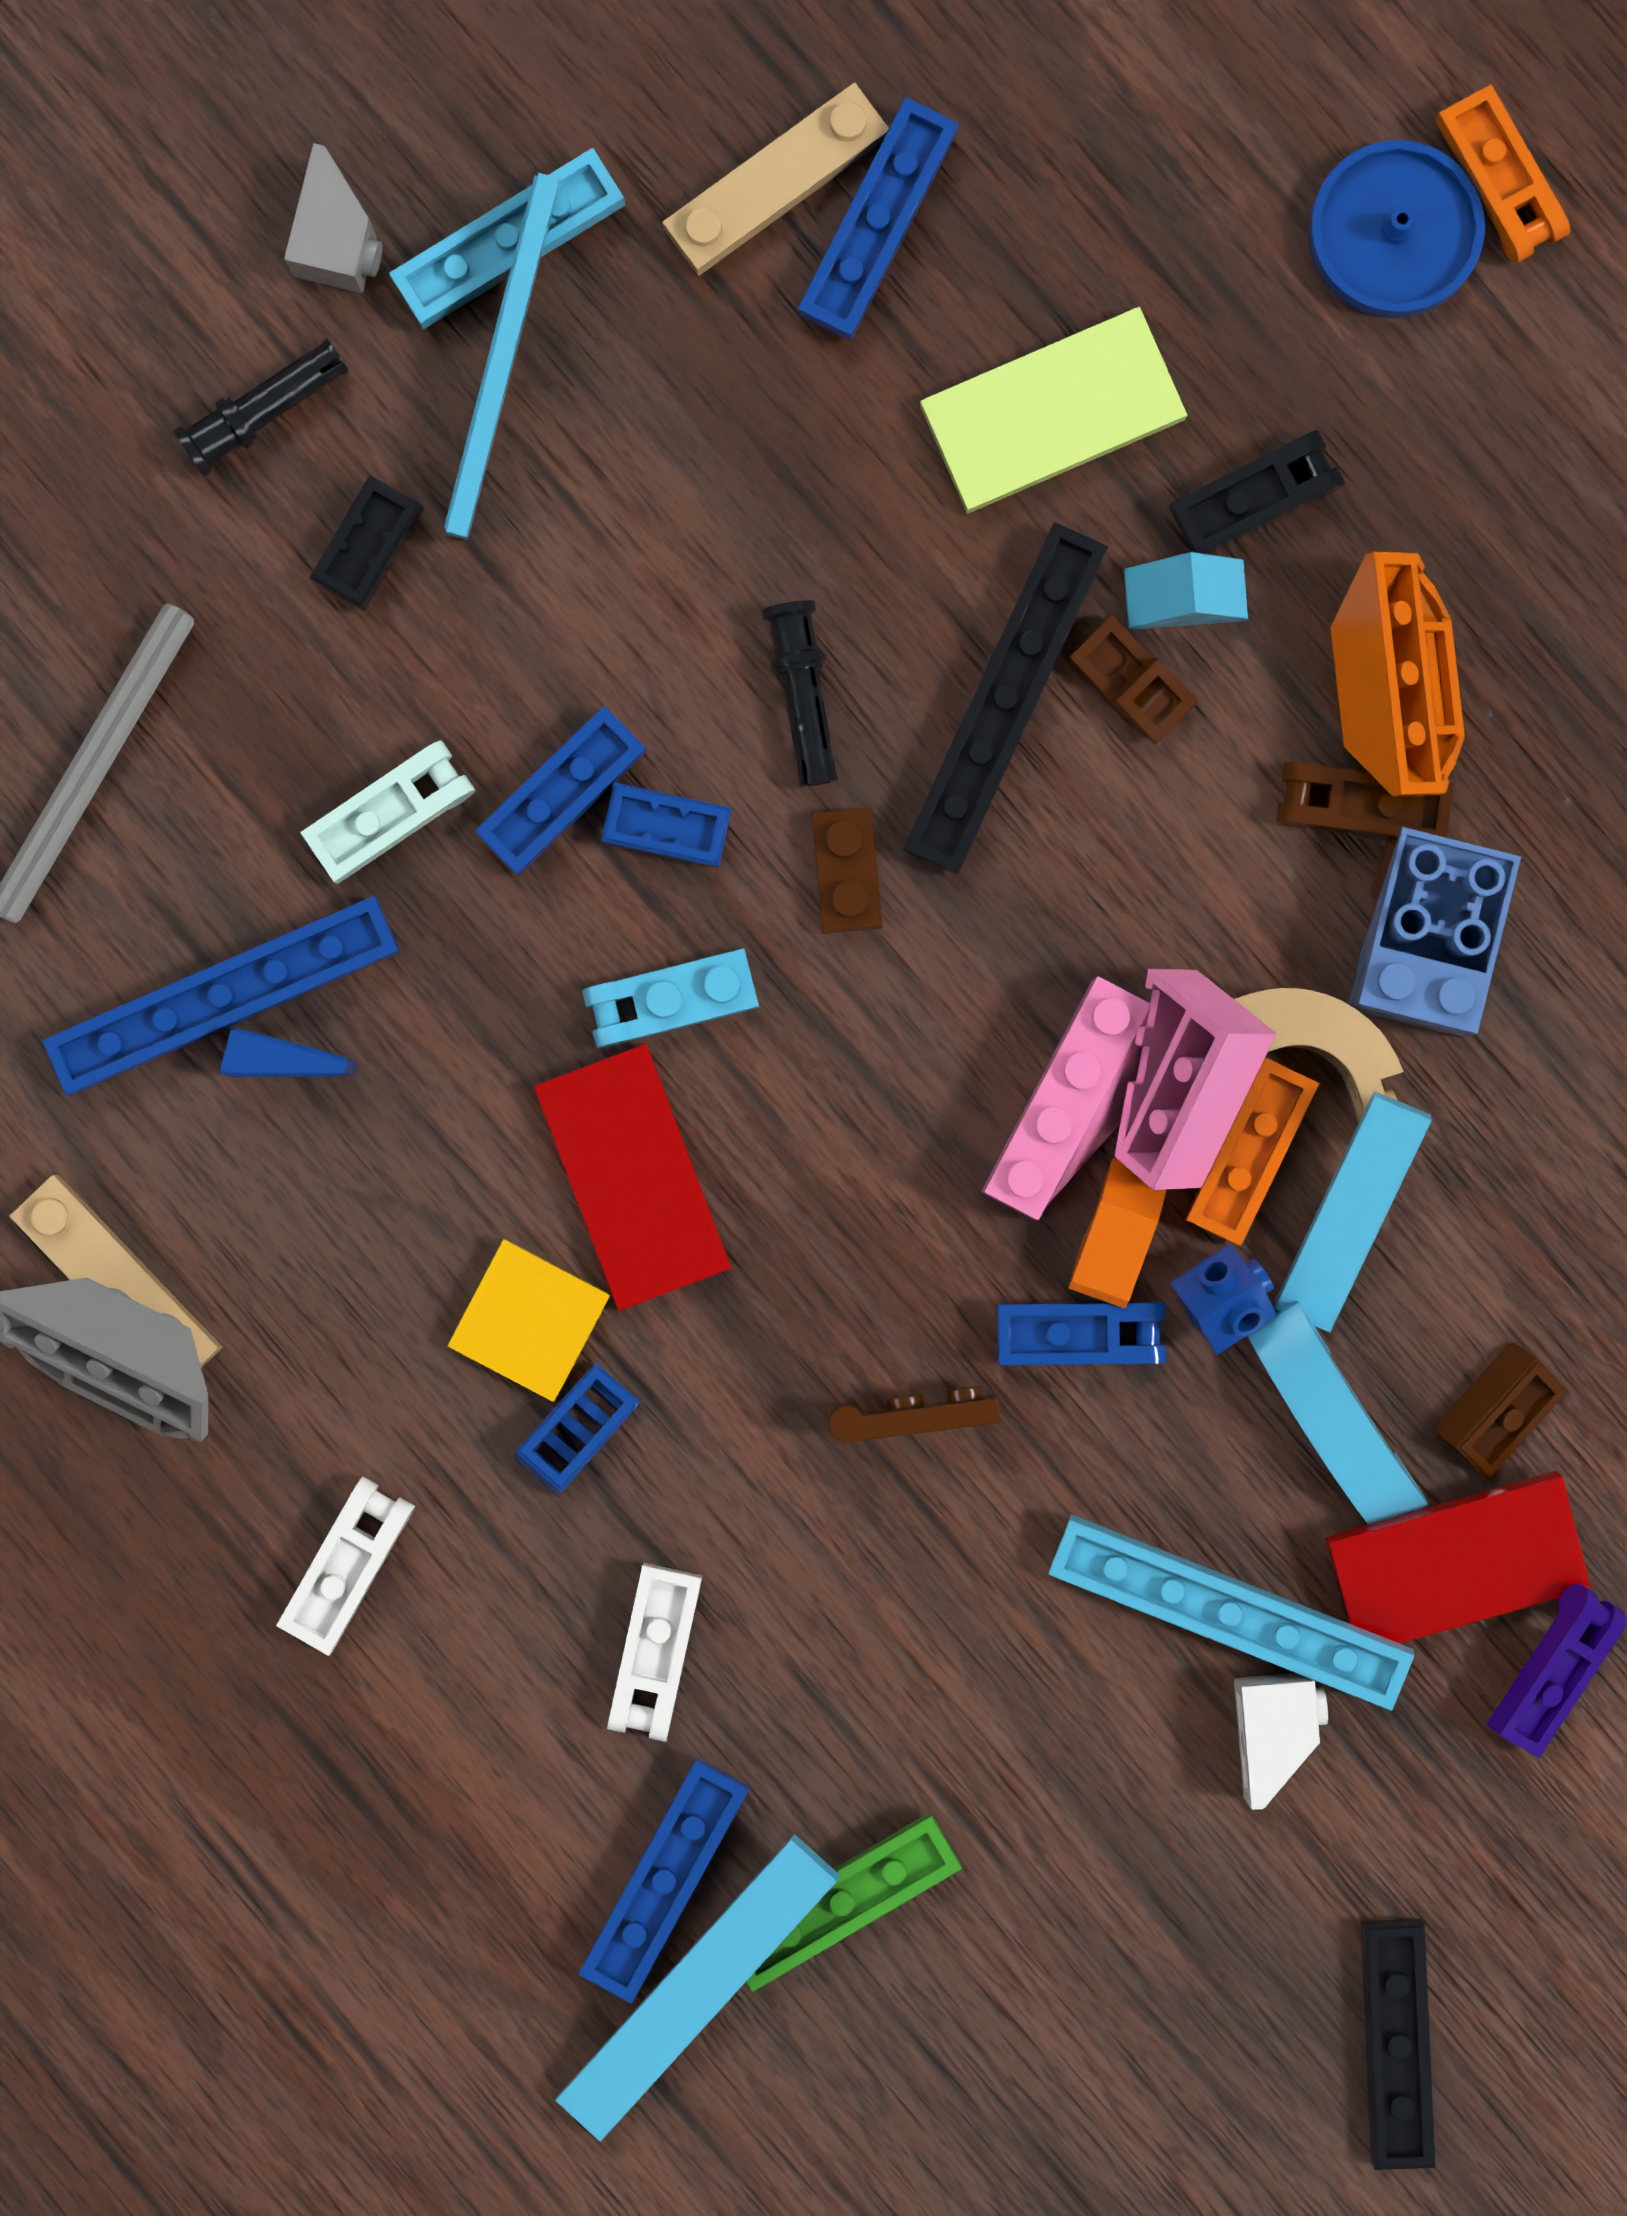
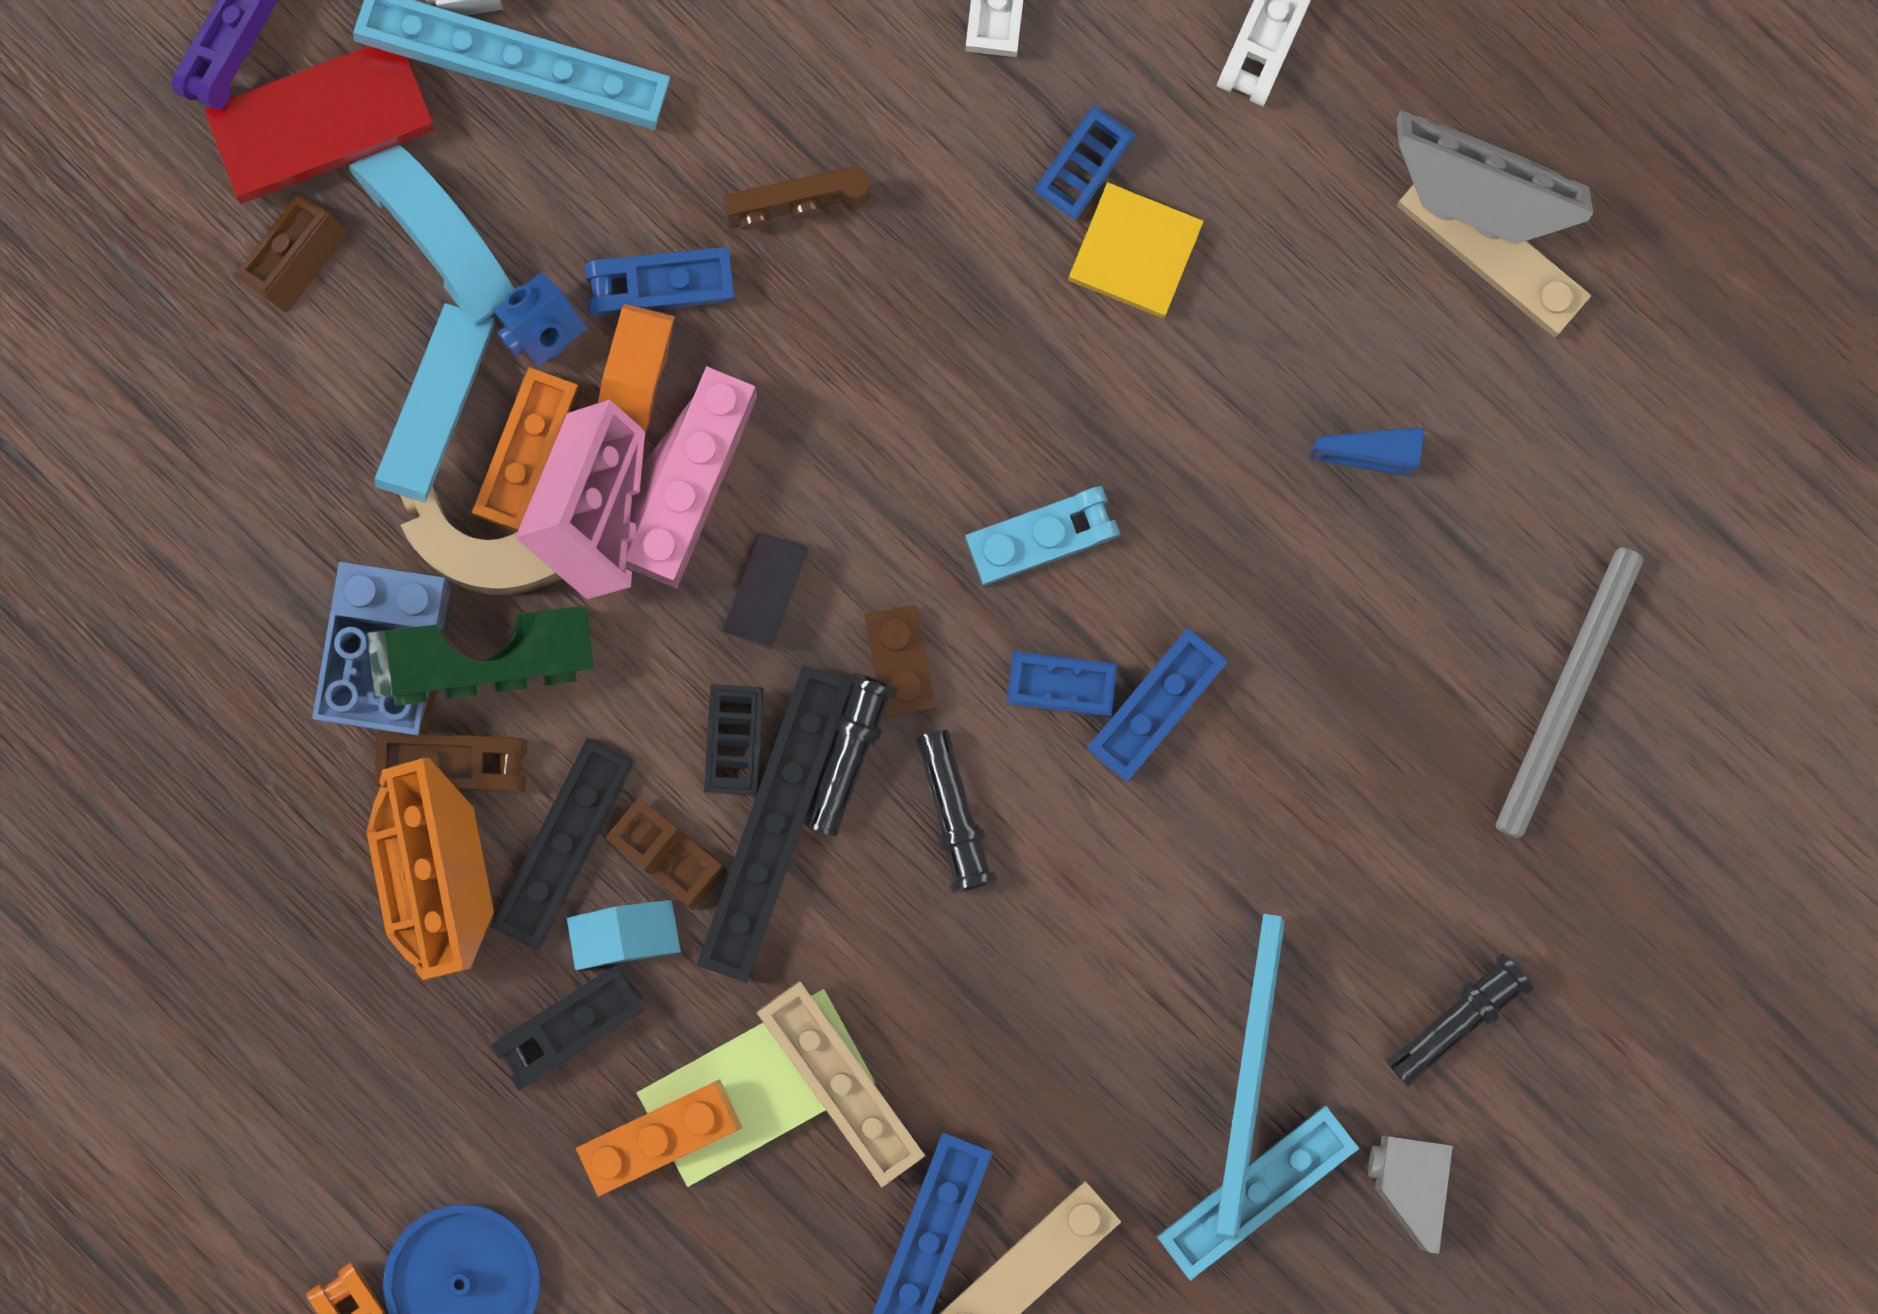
camera: 160 degrees right, 5 degrees down
blue plate [42,896,401,1096] -> none
light aqua plate [300,740,475,884] -> none
black plate [310,475,424,612] -> none
red tile [534,1044,732,1311] -> none
none -> dark green arch [367,606,594,706]
none -> black tile [490,737,636,951]
none -> orange plate [576,1079,743,1197]
none -> black slope [704,684,764,796]
none -> black slope [722,534,808,650]
none -> tan plate [756,980,925,1187]
none -> black pin [806,673,898,836]

